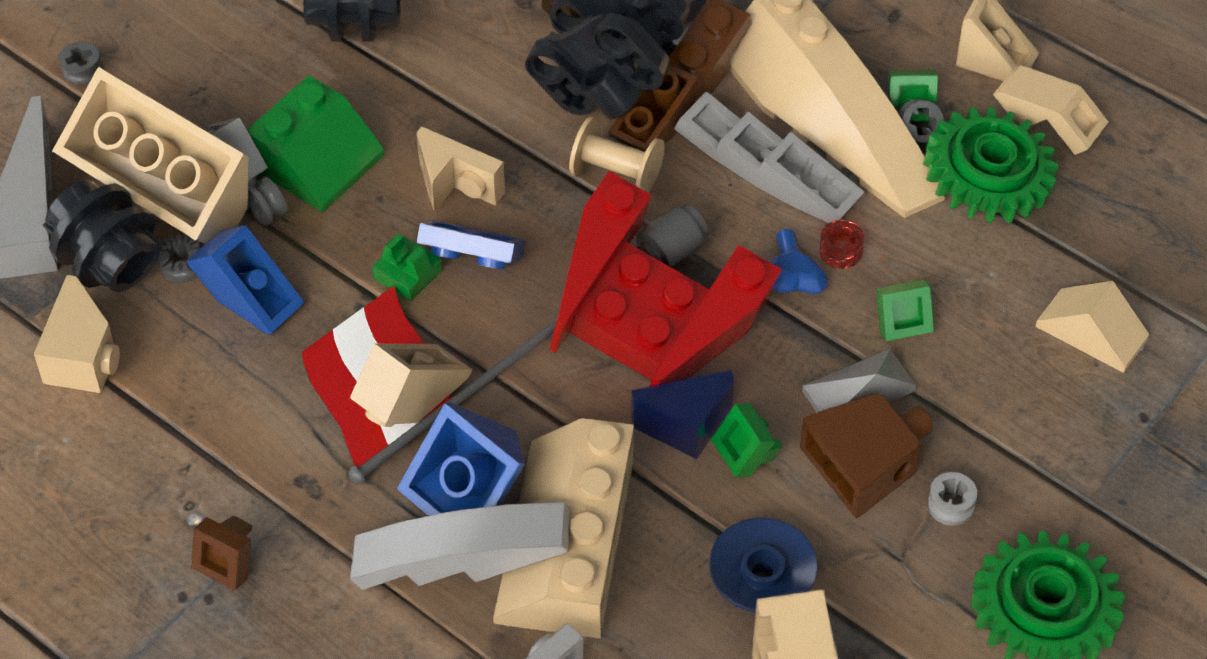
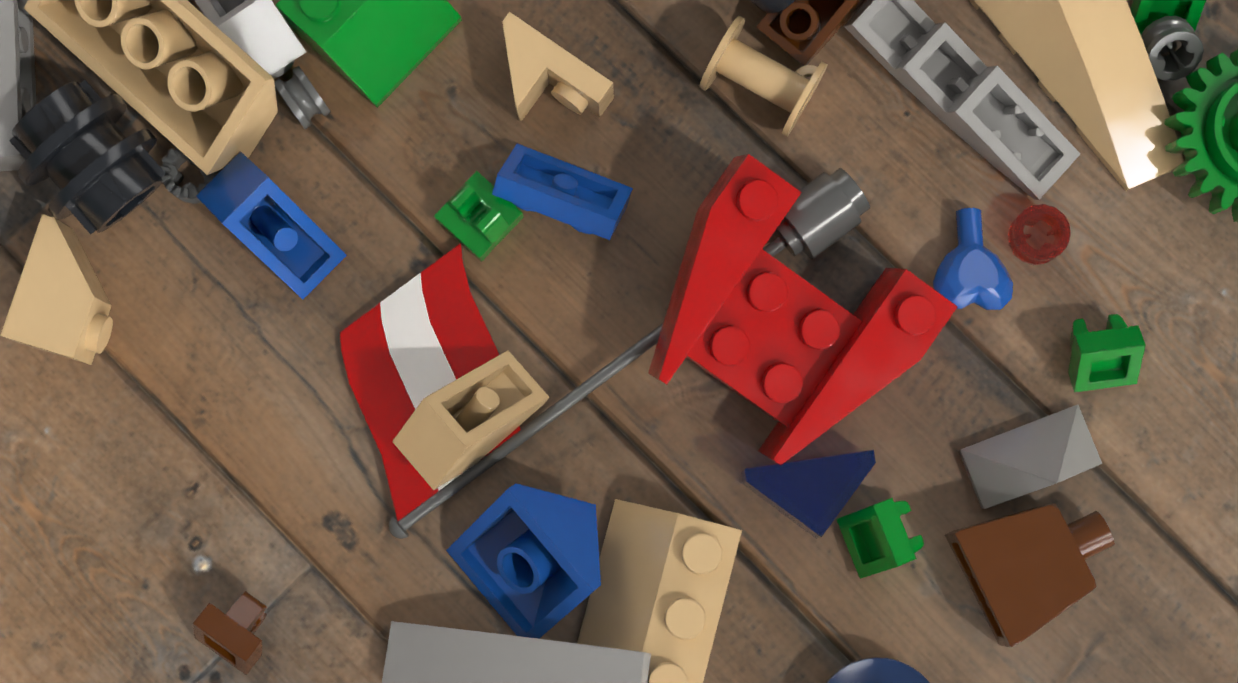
camera: 10 degrees right, 30 degrees up
light grey bush [927,472,977,526] -> none

